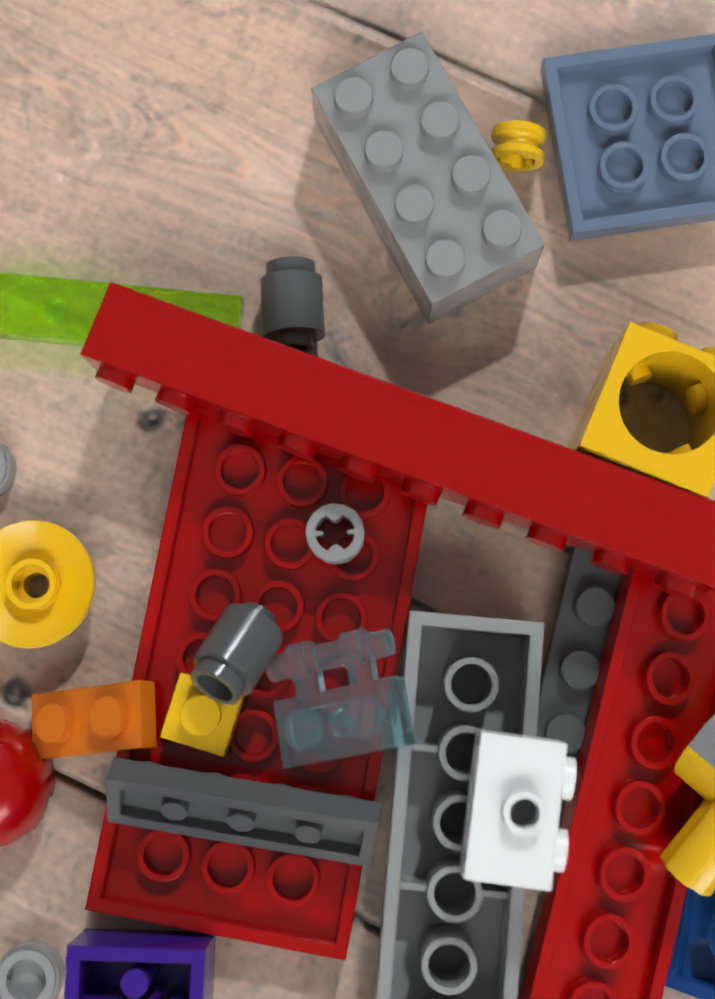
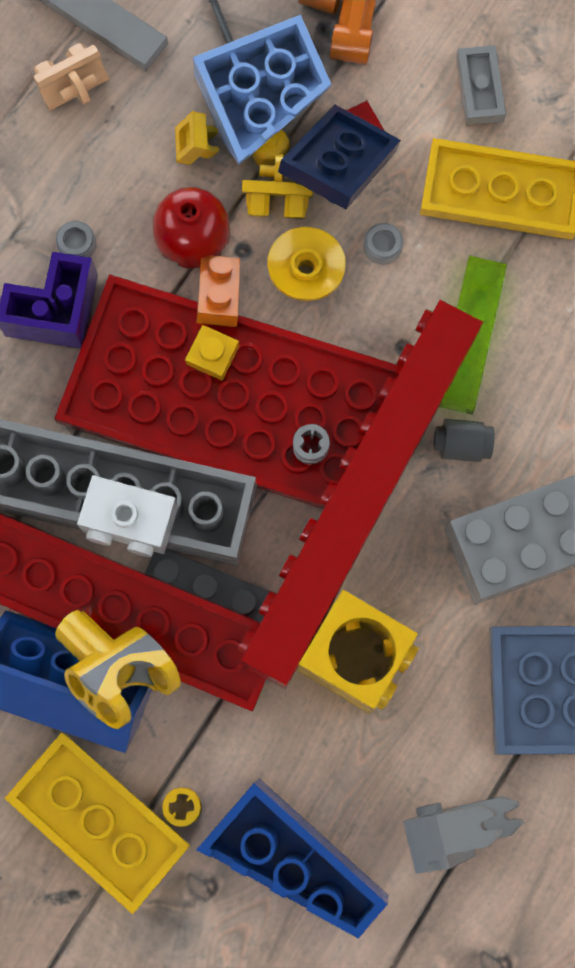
camera: 90 degrees right, 5 degrees down
dark grey plate [106,757,382,867] -> none
dark grey brick [190,602,283,705] -> none
clear light blue plate [265,628,416,769] -> none
yellow bush [490,120,547,172] -> none

